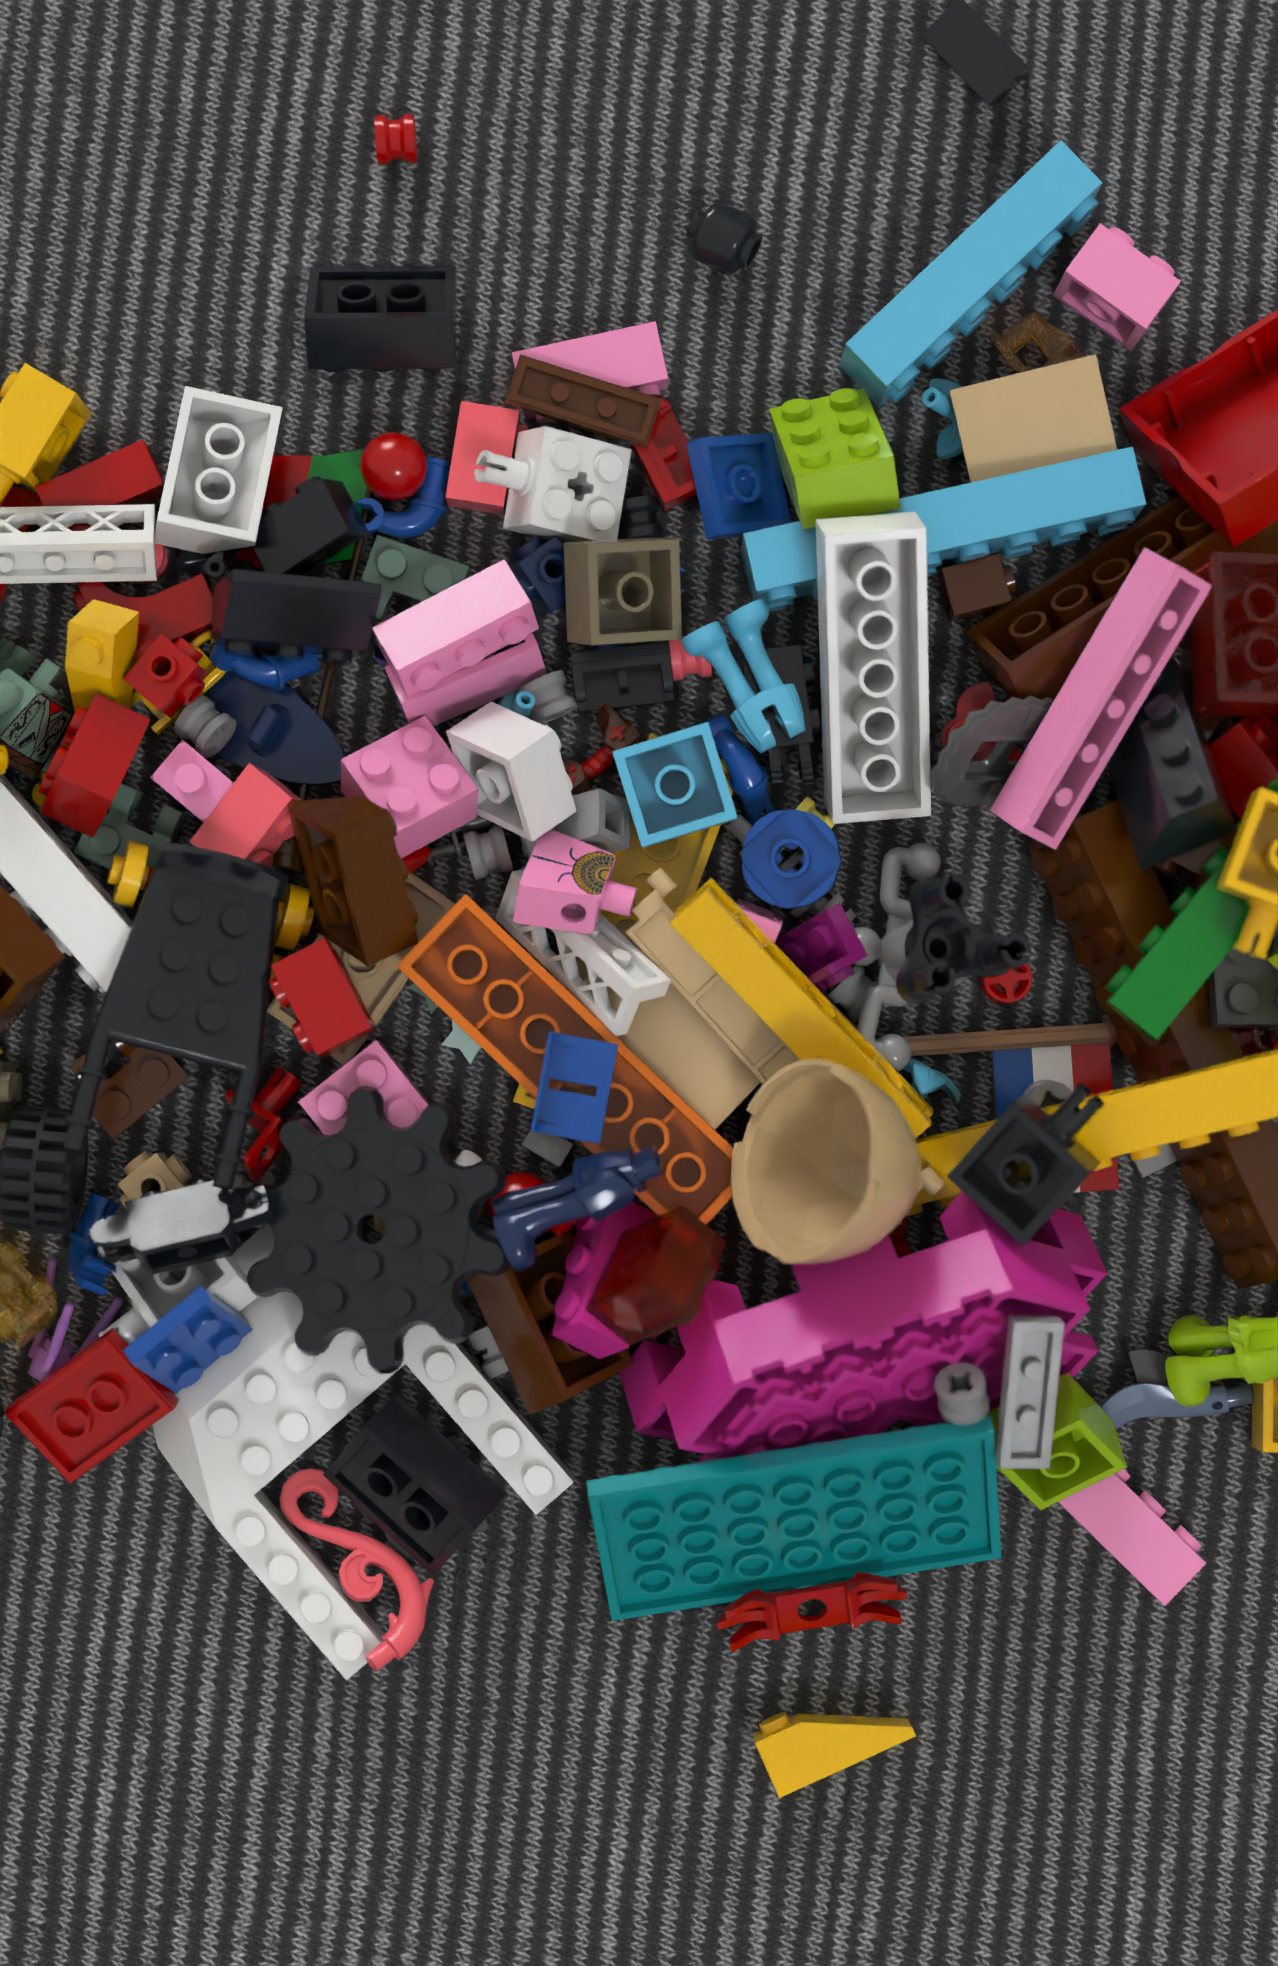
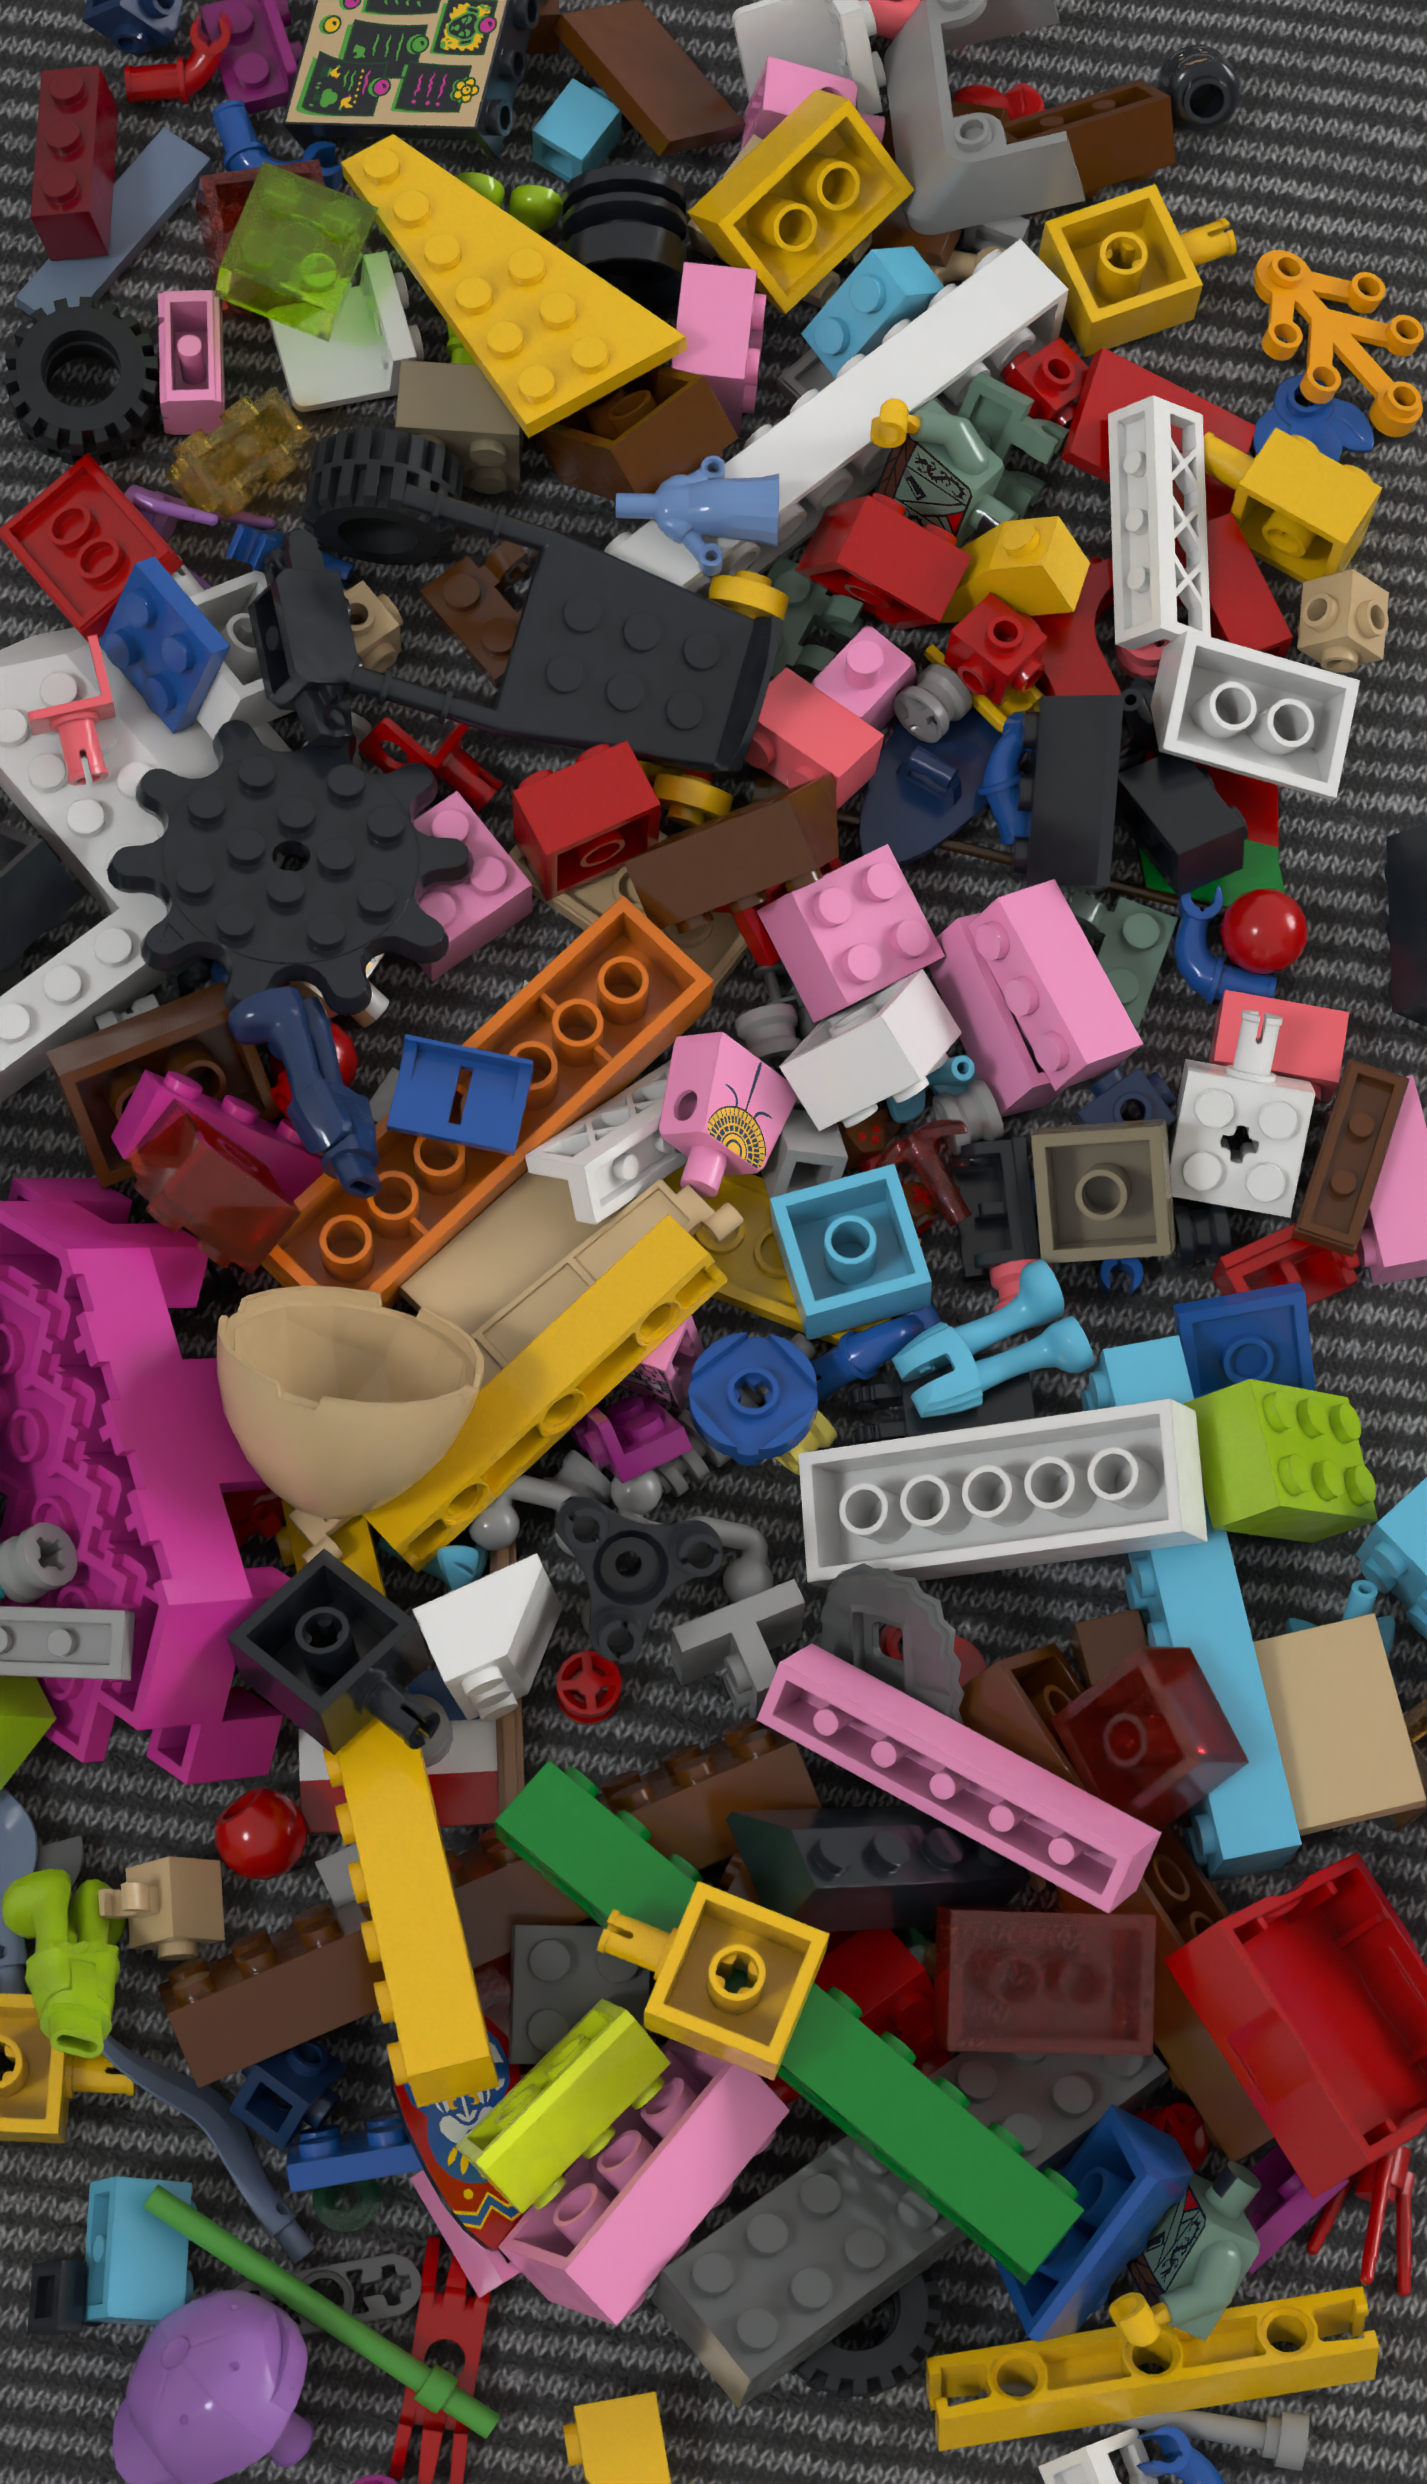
camera: 90 degrees right, 15 degrees down
none -> coral bracket [27,634,116,786]
none -> tan brick [98,1856,225,1961]
none -> red piece [214,1787,308,1881]
none -> white slope [412,1553,562,1722]
none -> medium blue piece [616,456,779,576]
none -> light grey bracket [671,1579,805,1718]
none -> clear red plant [873,1119,972,1228]
none -> clear red brick [1051,1646,1249,1831]
none -> tan brick [1297,569,1389,673]

